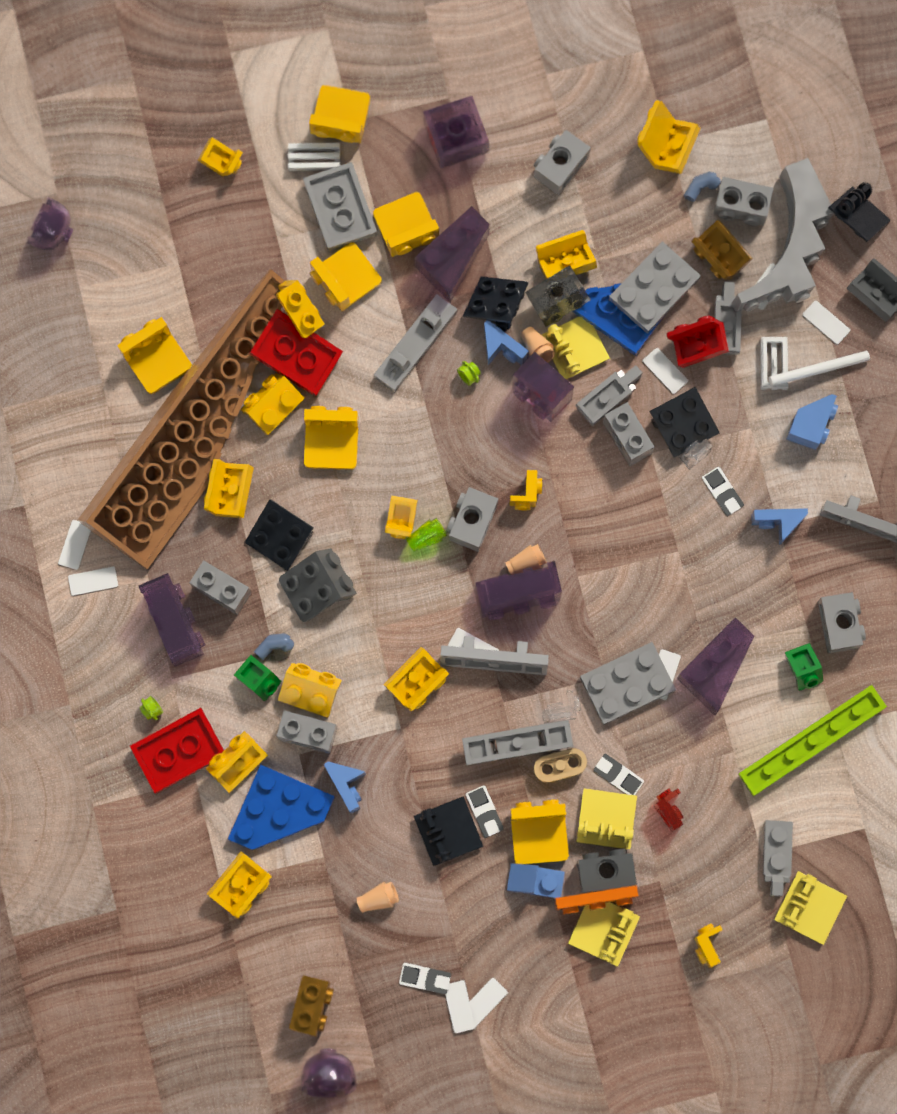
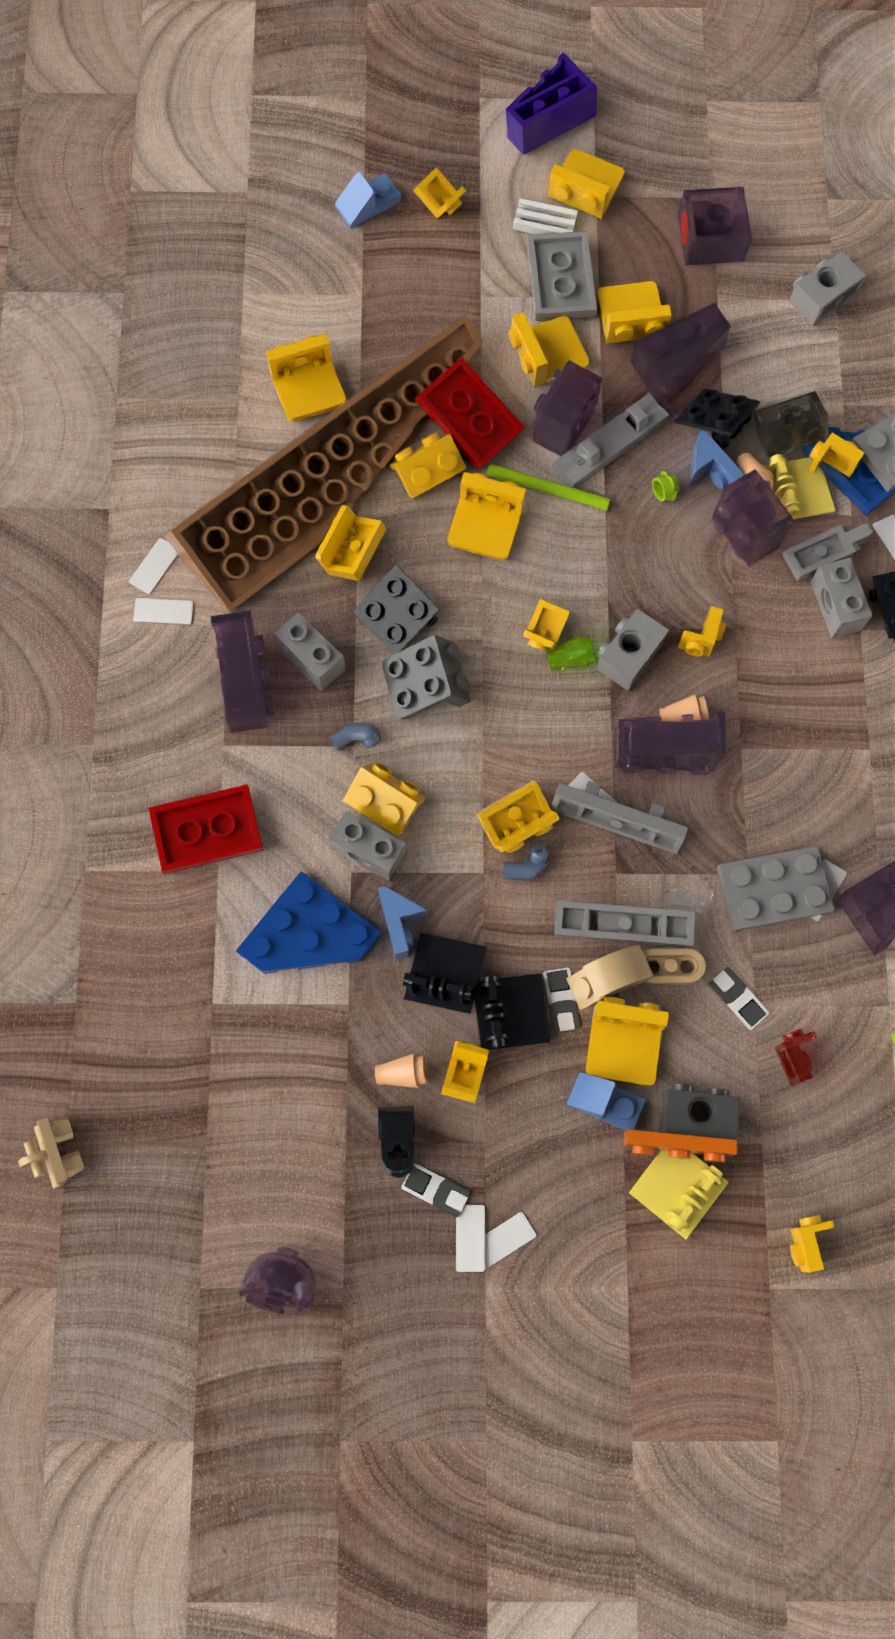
camera: 10 degrees right, 5 degrees down
clear purple cylinder [26,197,74,250] -> none
lime plate [139,696,164,720] -> none
yellow bracket [206,731,268,793] -> none
yellow bracket [207,851,271,919] -> none
green bracket [234,655,282,701] -> none
yellow bracket [276,280,324,338] -> none
pearl gold bracket [289,975,334,1036] -> none
yellow bracket [535,230,597,285] -> none
light yellow hinge [577,788,637,850] -> none
none -> tan hips [18,1118,84,1189]
none -> medium blue slope [335,171,401,229]
none -> black piece [378,1106,415,1178]
none -> black hinge [403,933,487,1014]
none -> yellow bracket [441,1041,489,1104]
none -> lime bar [487,463,611,511]
none -> sand blue arm [503,845,550,880]
none -> dark purple wedge [506,52,597,155]
none -> clear purple brick [531,360,602,456]
none -> tan brick [566,945,654,1010]
none -> yellow bracket [808,432,865,478]

